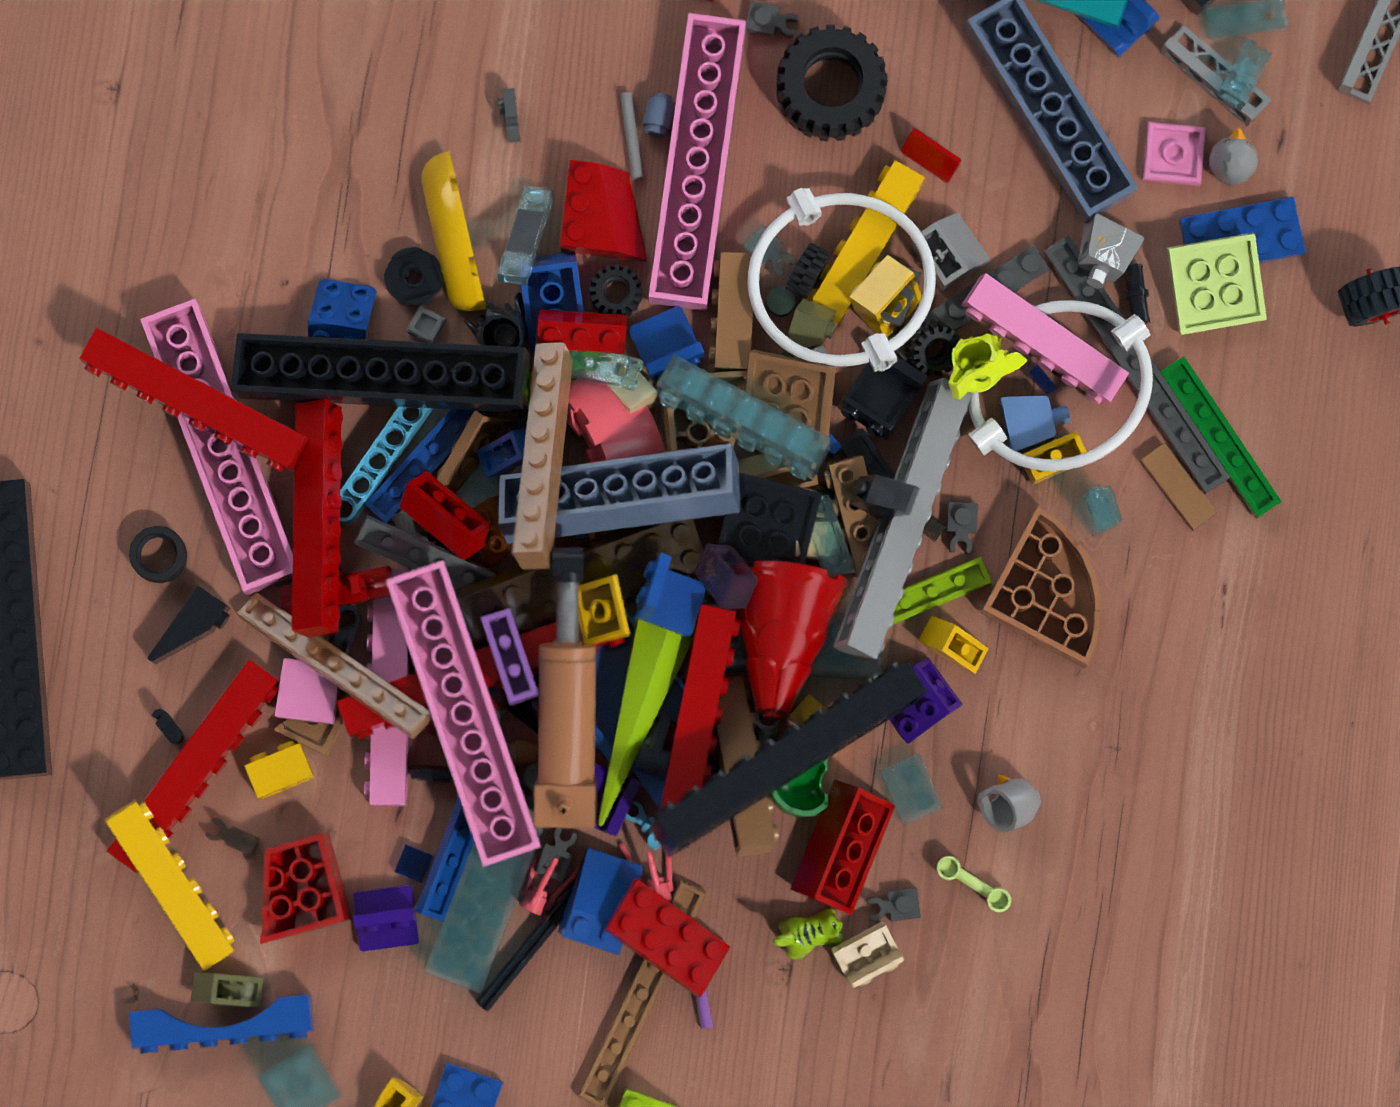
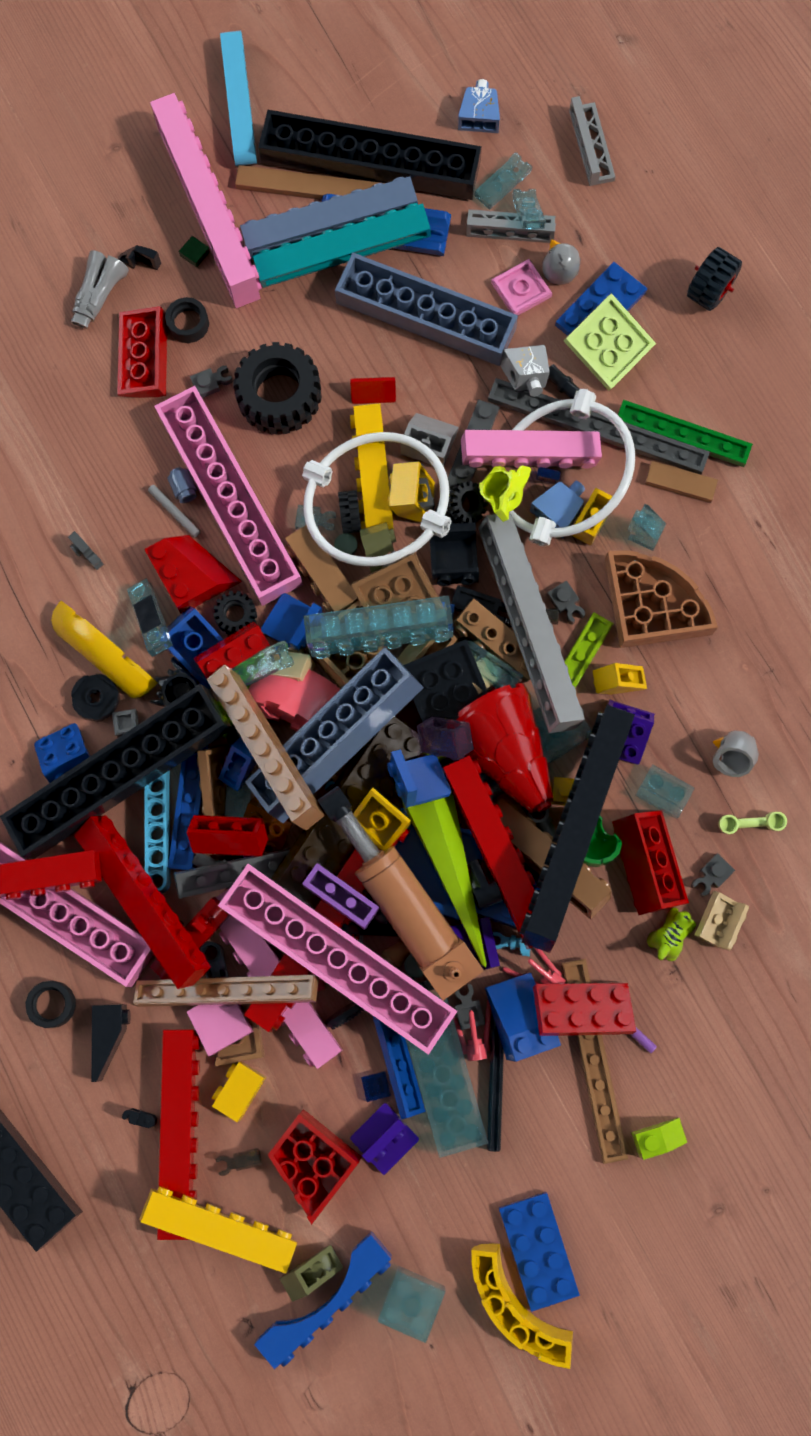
camera: 30 degrees left, 5 degrees down
black slope [850,474,920,519] -> none

